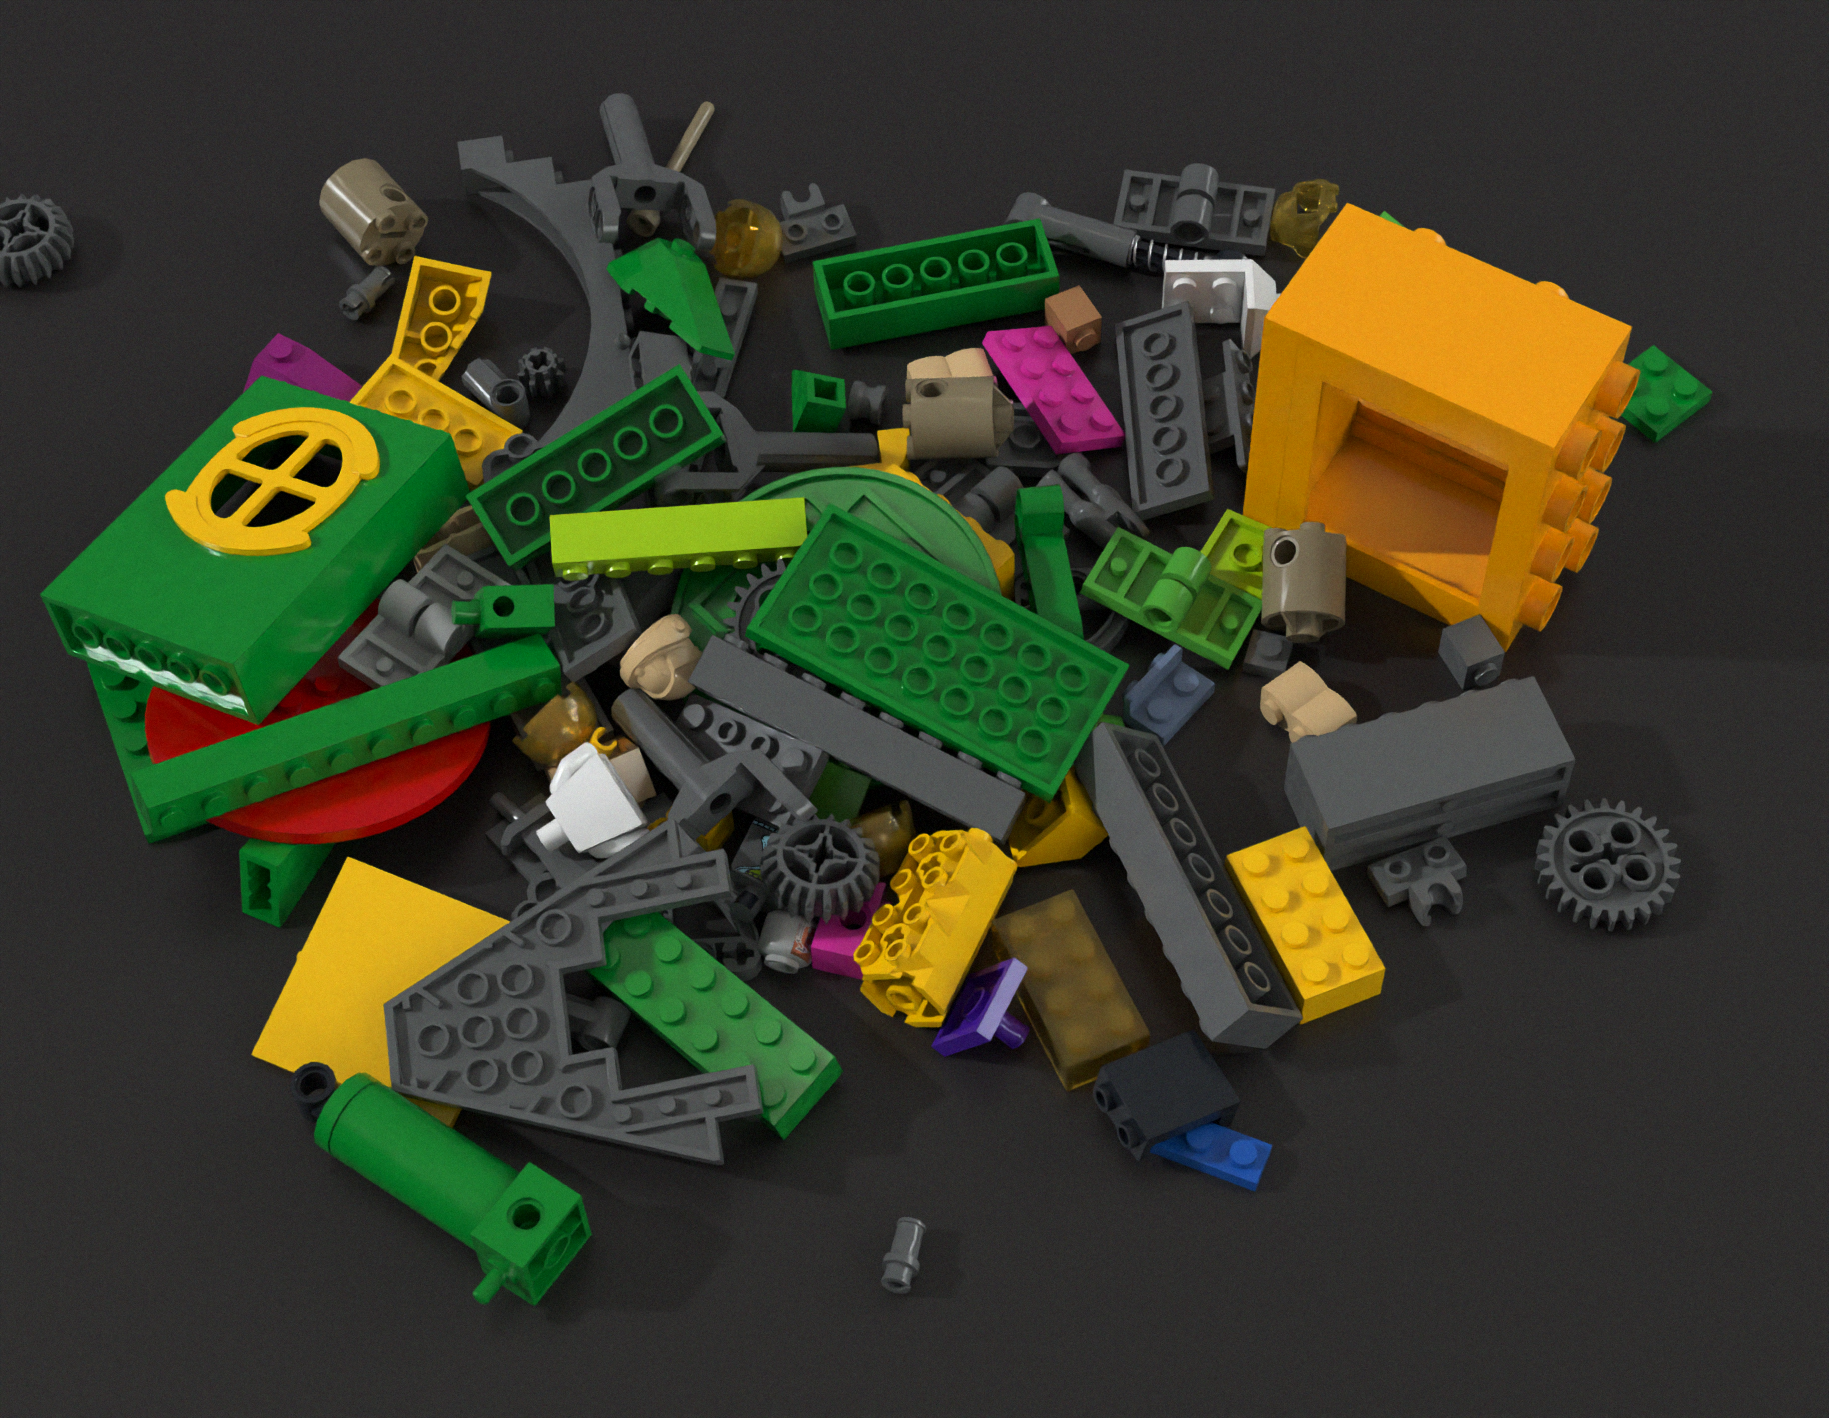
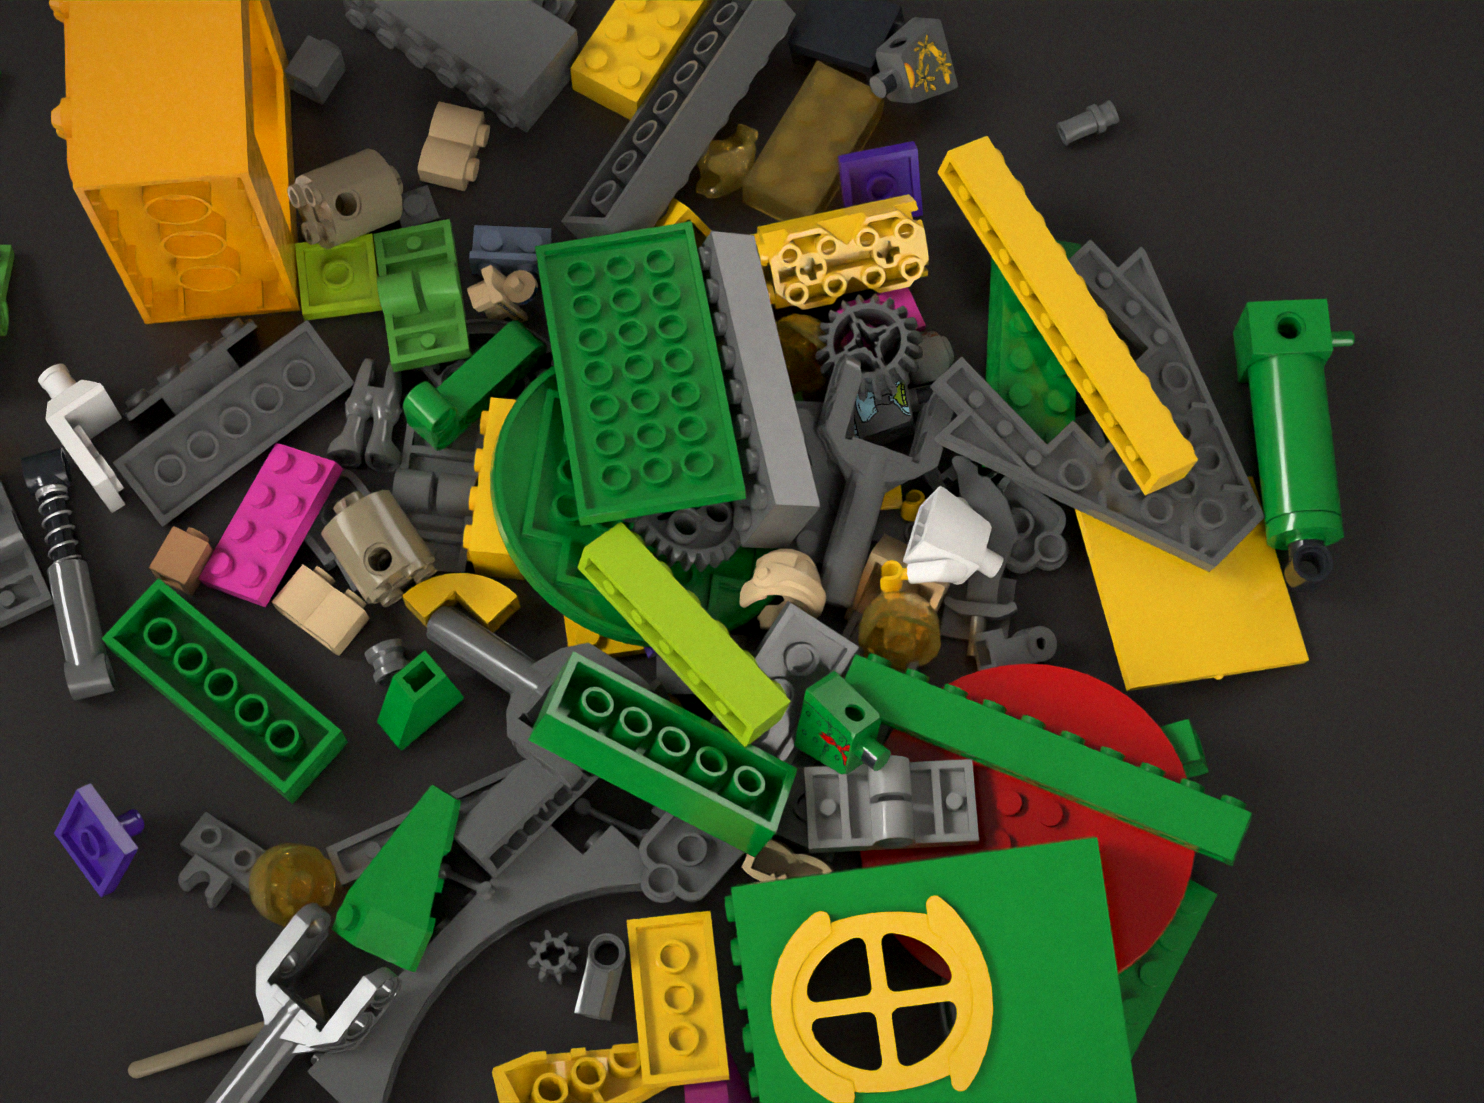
camera: 130 degrees left, 15 degrees up
none -> dark purple tile [54,783,145,898]
none -> tan hips [467,265,538,323]
none -> clear yellow helmet [696,124,758,198]
none -> dark grey torso [870,17,959,103]
none -> yellow brick [937,136,1198,496]
none -> dark grey leg [971,626,1057,671]

